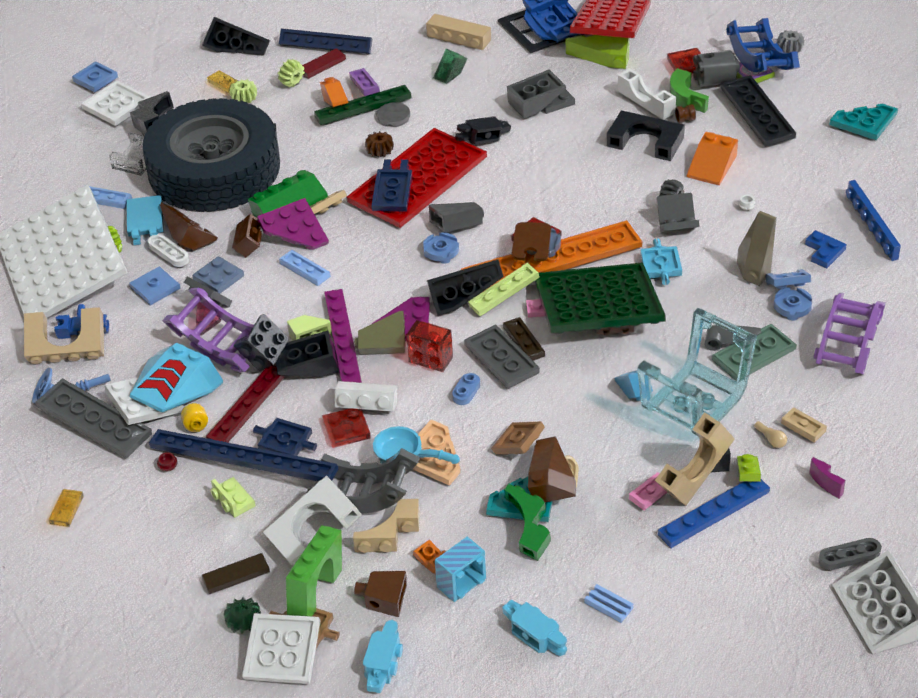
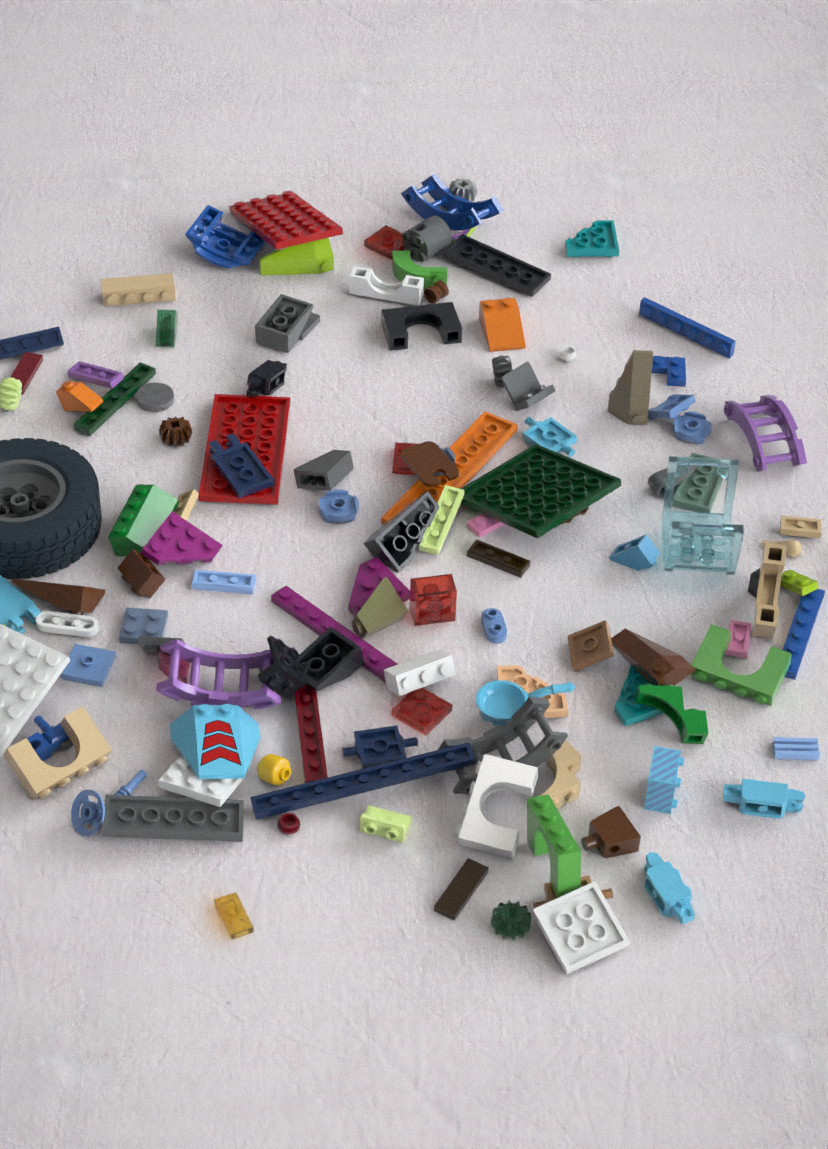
camera: 40 degrees left, 0 degrees up
yellowish green slope [287,315,332,341] -> none
orange slope [413,539,446,575] -> none
dark grey plate [464,324,540,389] -> none
black door [497,10,565,53] -> none
none -> bright green arch [691,624,791,706]

